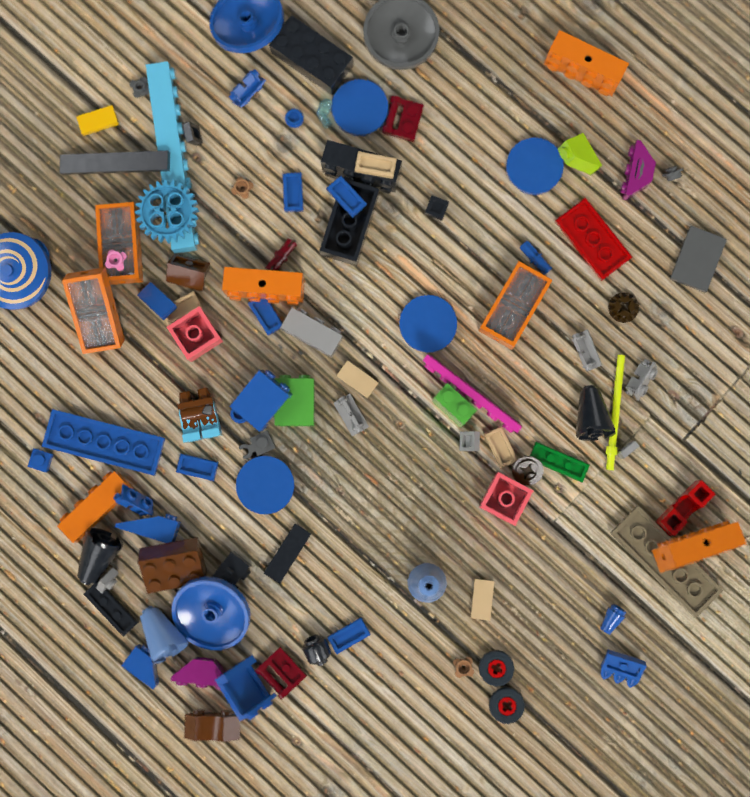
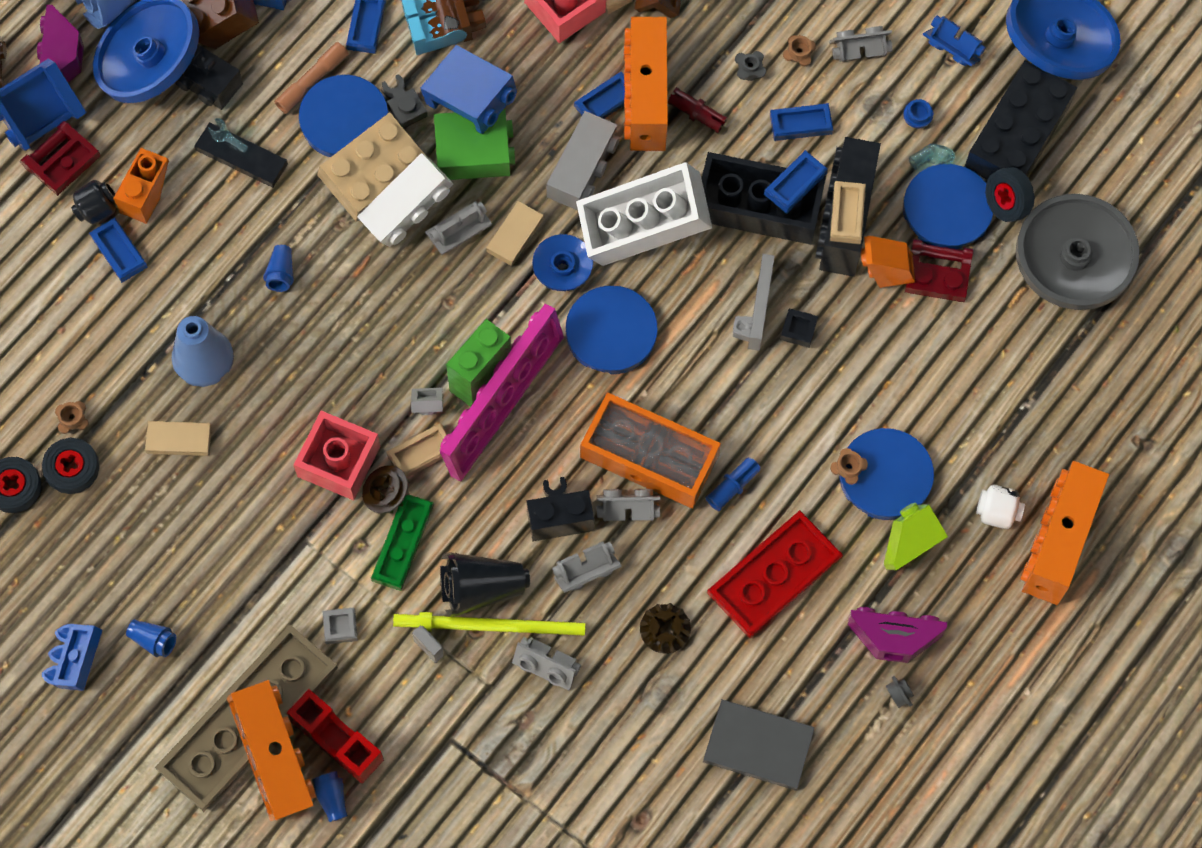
camera: 80 degrees right, 15 degrees down
none -> orange slope [114,148,169,224]
none -> clear light blue hand [208,118,248,153]
none -> blue cone [263,245,294,292]
none -> nougat piece [274,42,349,114]
none -> blue cone [312,771,348,822]
none -> tan brick [318,112,425,221]
none -> light grey tile [322,607,358,644]
none -> white brick [357,153,453,247]
none -> black brick [526,477,595,542]
none -> blue dish [532,234,593,291]
none -> white brick [576,162,712,266]
none -> light grey hinge [597,489,660,521]
none -> light grey hinge [733,254,775,351]
none -> dark grey plate [735,51,766,81]
none -> light grey hinge [829,26,892,62]
none -> medium nougat plate [830,448,868,484]
none -> orange slope [861,236,915,288]
none -> white head [976,485,1025,529]
none -> black bush [985,167,1035,222]

